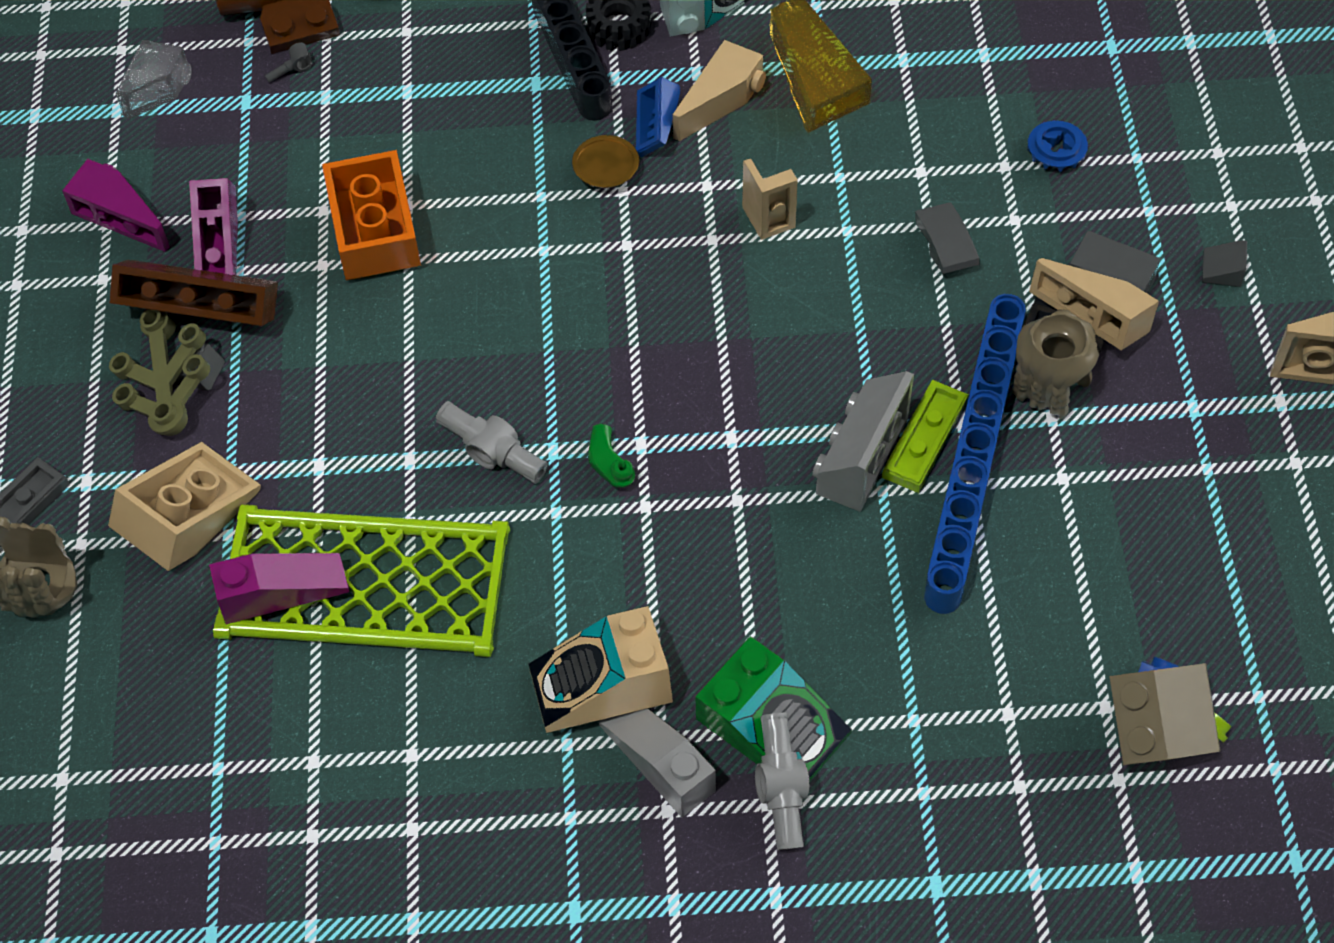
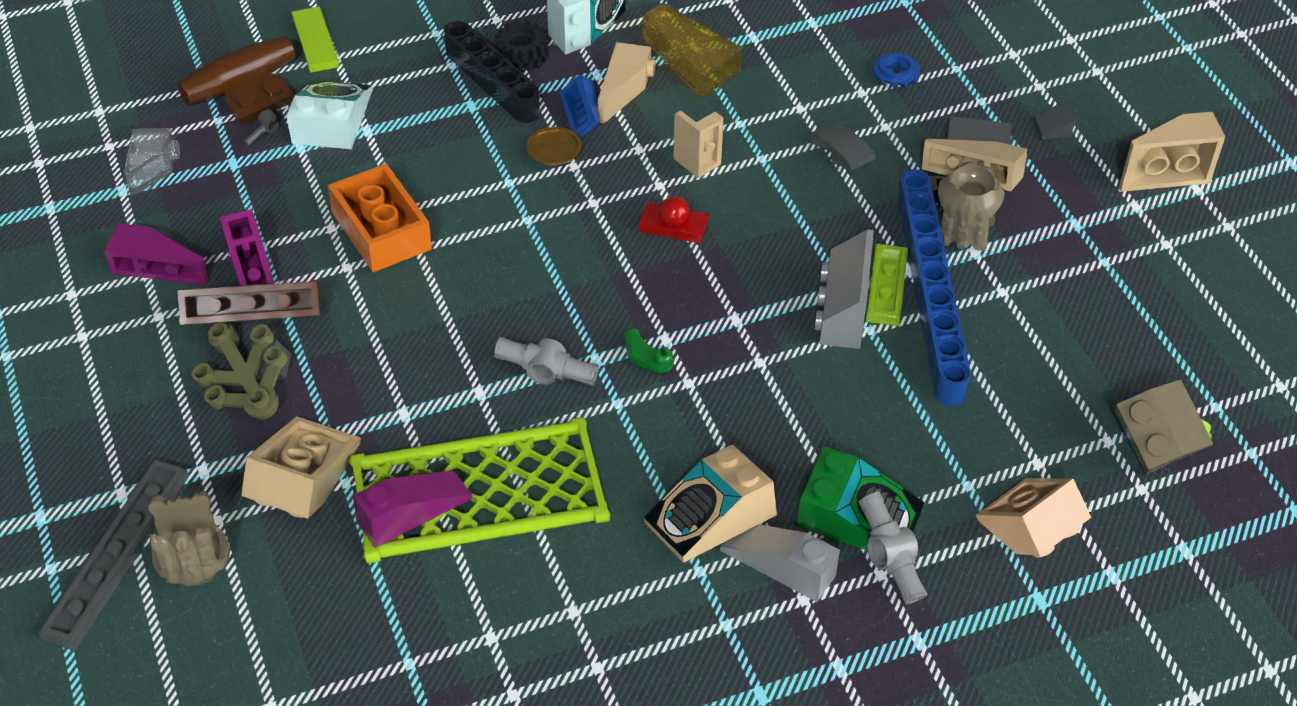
camera: 20 degrees left, 10 degrees down
none -> light aqua slope [287,80,373,149]
none -> red tile [639,196,709,244]
none -> light nougat slope [976,478,1091,558]

